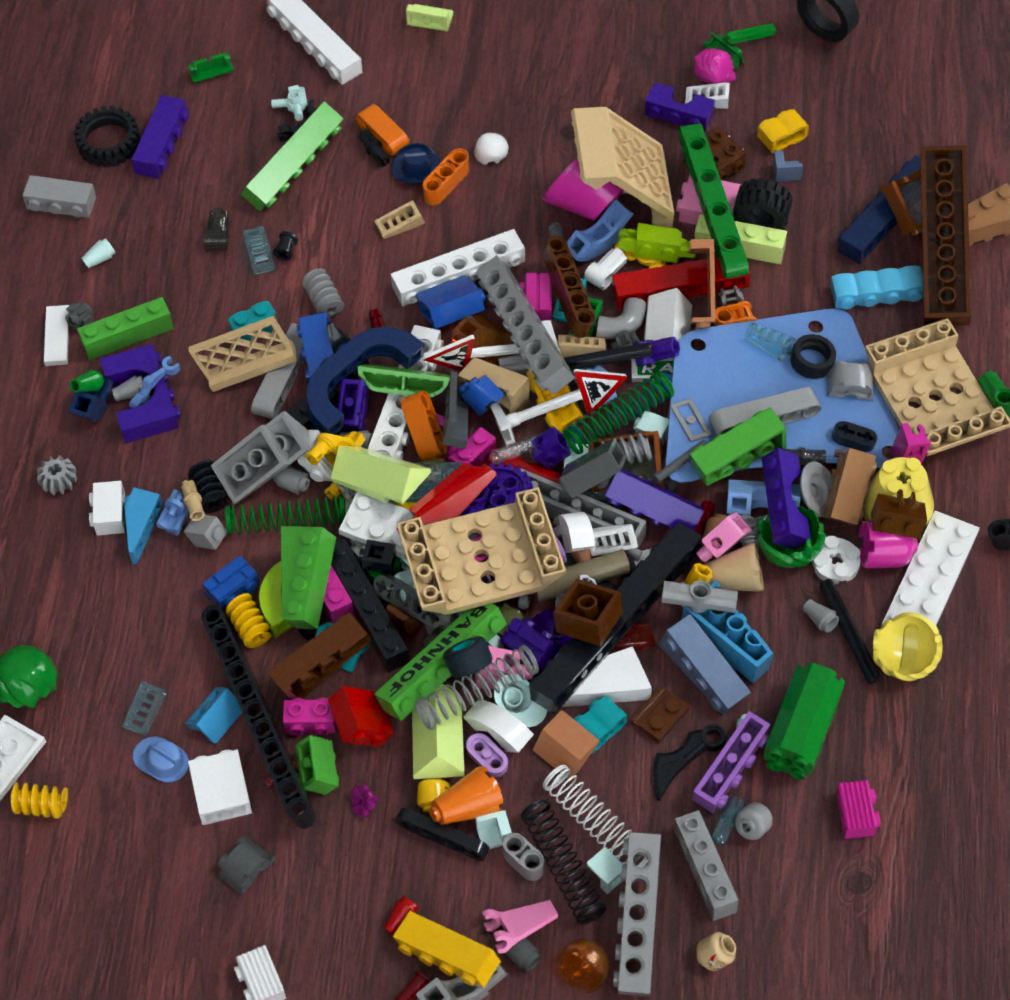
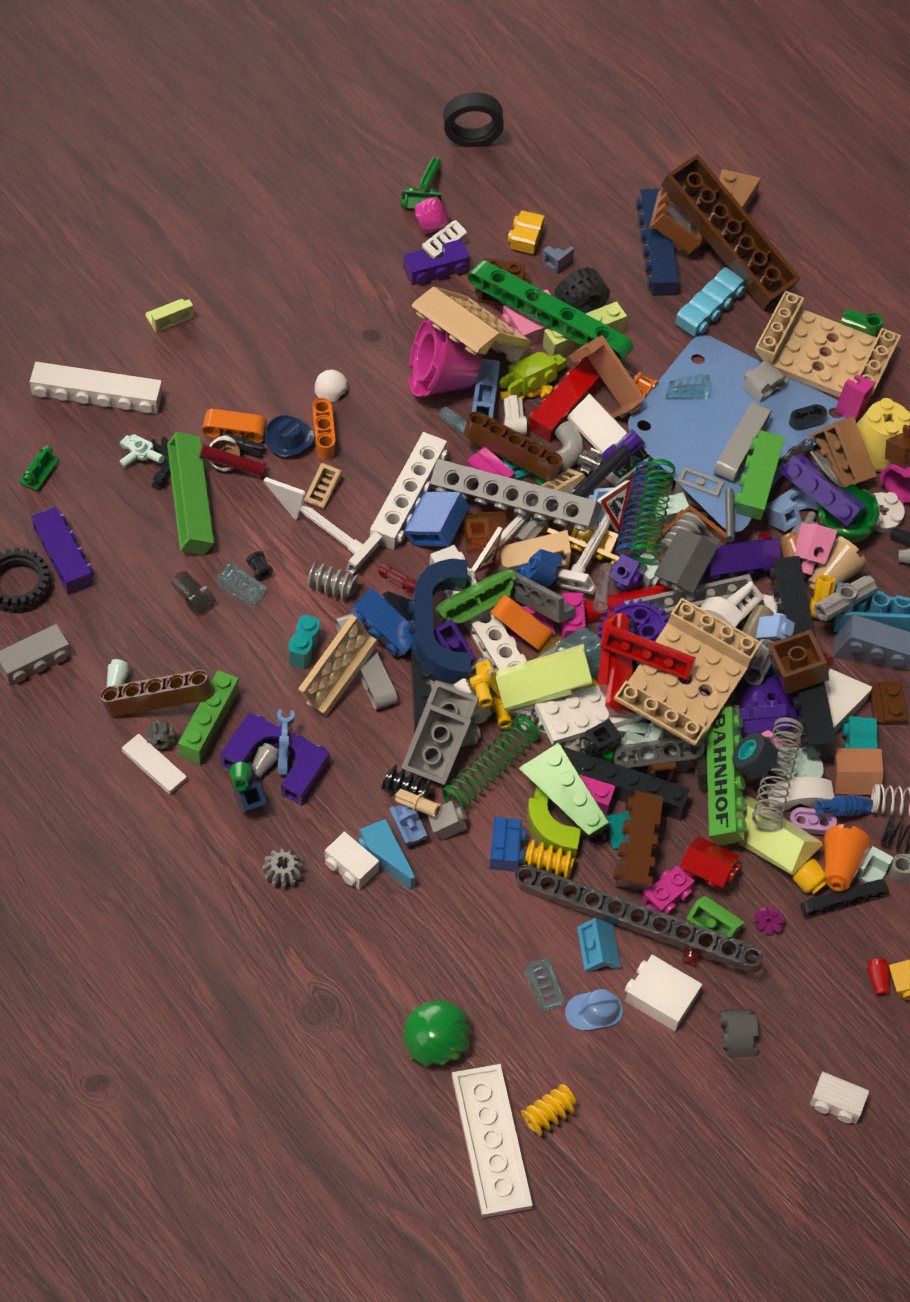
camera: 50 degrees left, 0 degrees up
black tyre [790,334,836,379] -> none
none -> reddish brown beam [100,670,215,717]
none -> dark red pin [199,444,266,479]
none -> medium nougat hair [209,436,241,472]
none -> white piece [263,477,382,576]
none -> red brick [601,624,696,680]
none -> light blue brick [756,613,795,642]
none -> blue hinge [814,795,873,817]

